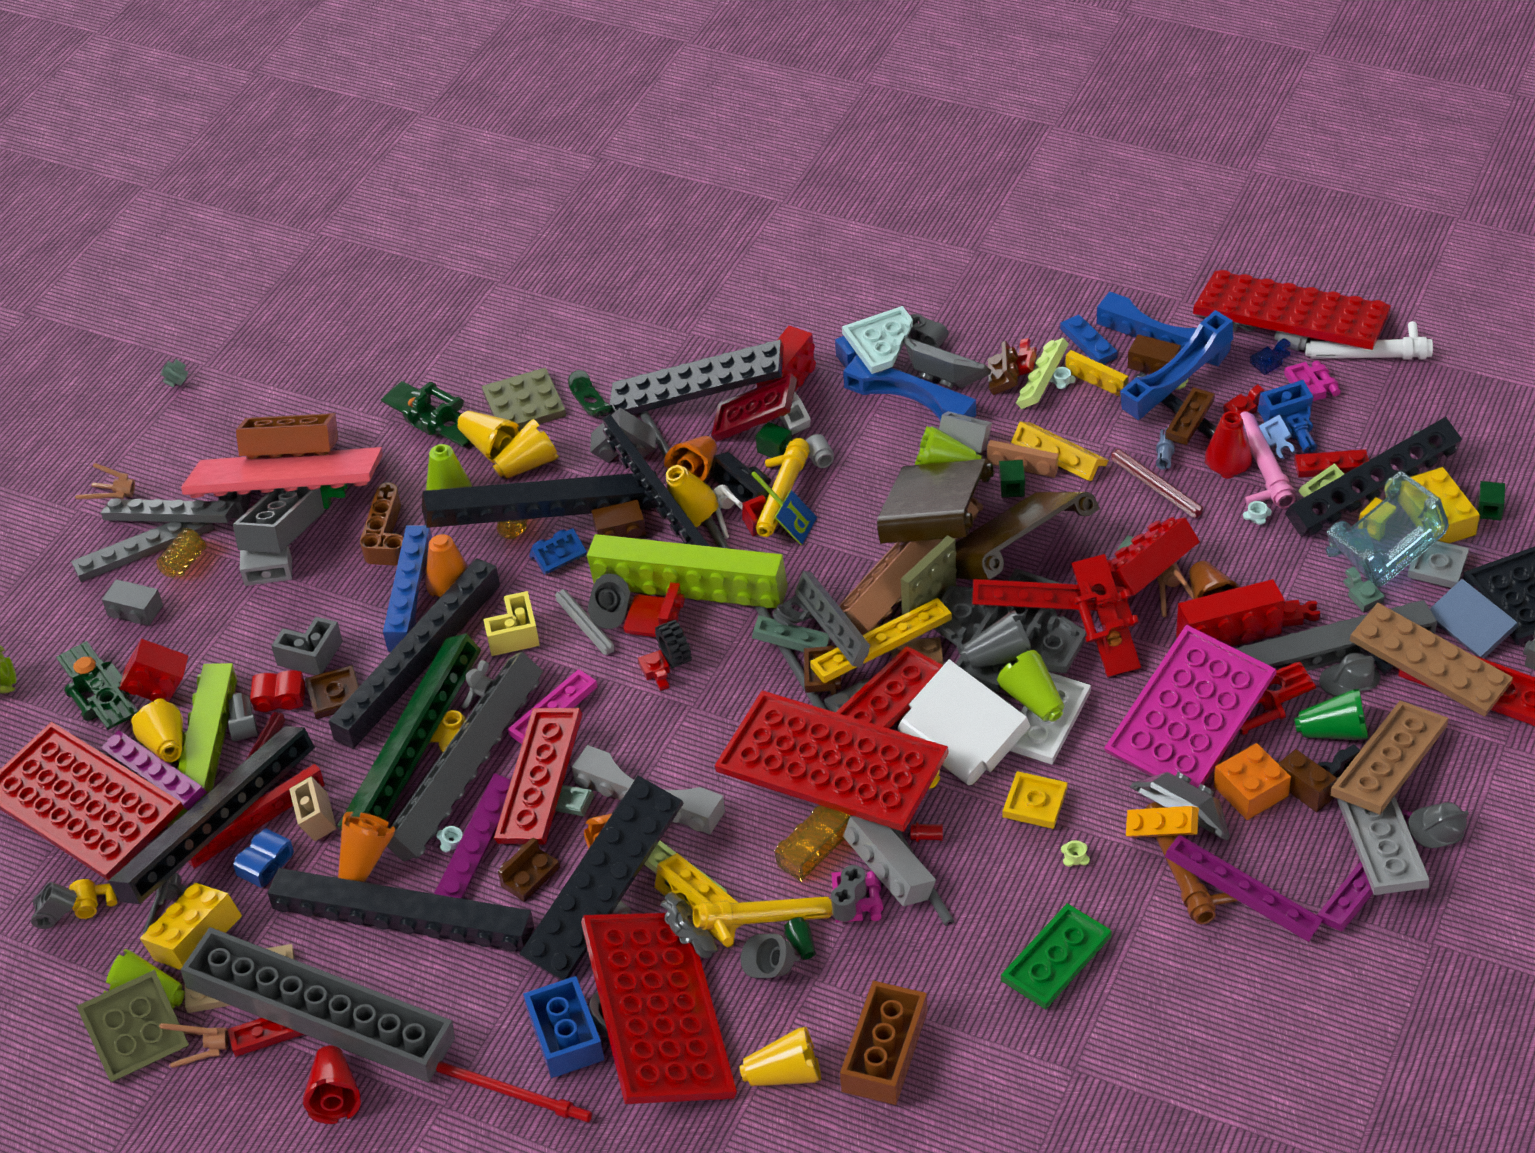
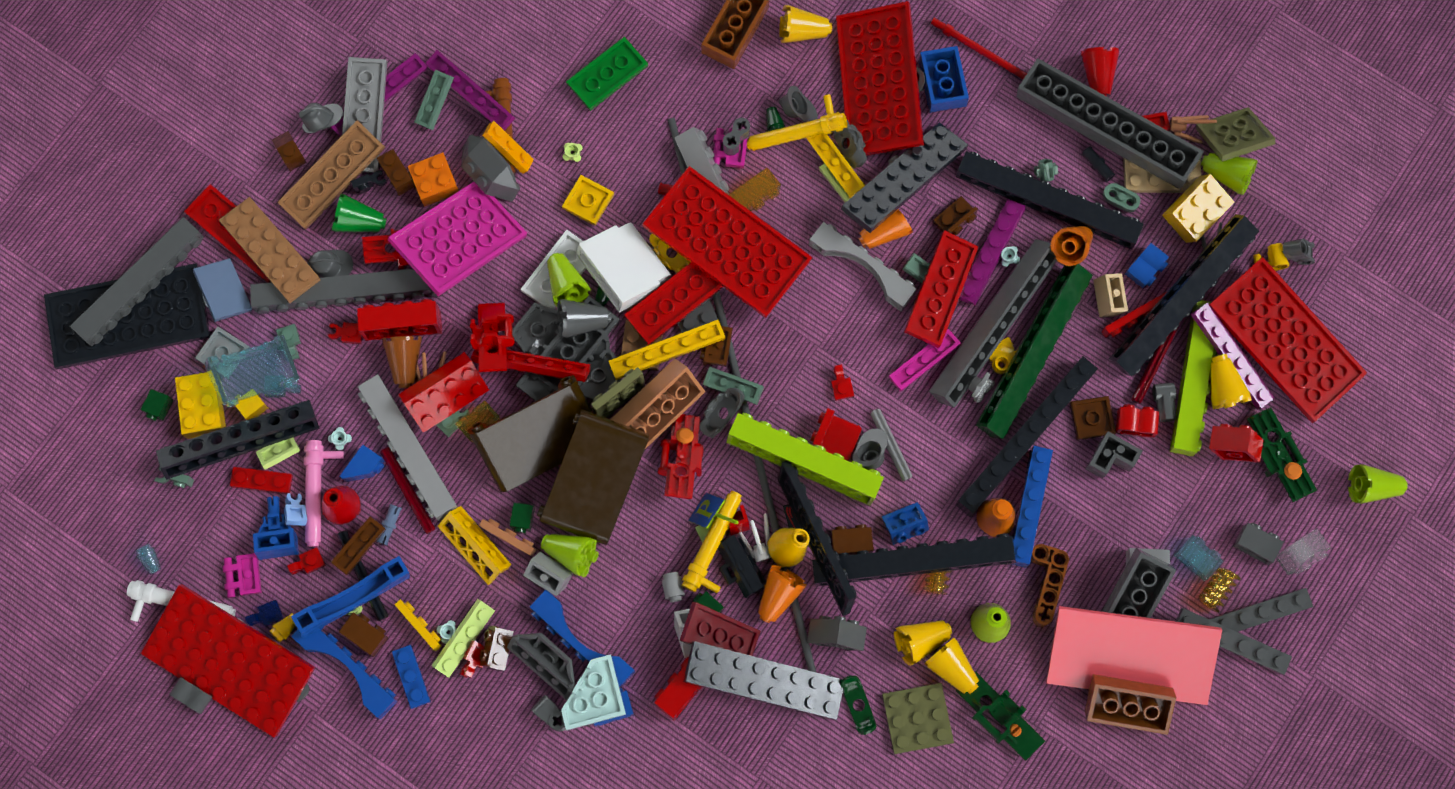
camera: 175 degrees left, 30 degrees up
nougat plant [75,463,135,499] -> none
light yellow brick [483,591,540,656] -> none
black tyre [655,620,692,669] -> none
dark grey plate [795,571,870,667] -> none
none -> clear light blue cone [135,544,161,575]
none -> dark grey axle [169,677,212,714]
none -> yellow cone [269,613,295,642]
none -> reddish brown slope [272,131,307,172]
none -> blue slope [339,444,385,482]
none -> light grey brick [358,375,458,521]
none -> sand green plate [414,70,454,130]
none -> clear yellow cylinder [455,400,500,443]
none -> red piece [657,414,704,499]
none -> sand green gear [1034,159,1058,182]
none -> black pin [1082,146,1115,182]
none -> sand green plate [1103,183,1140,212]
none -> clear light blue brick [1174,535,1224,581]
none -> clear brick [1276,528,1331,576]

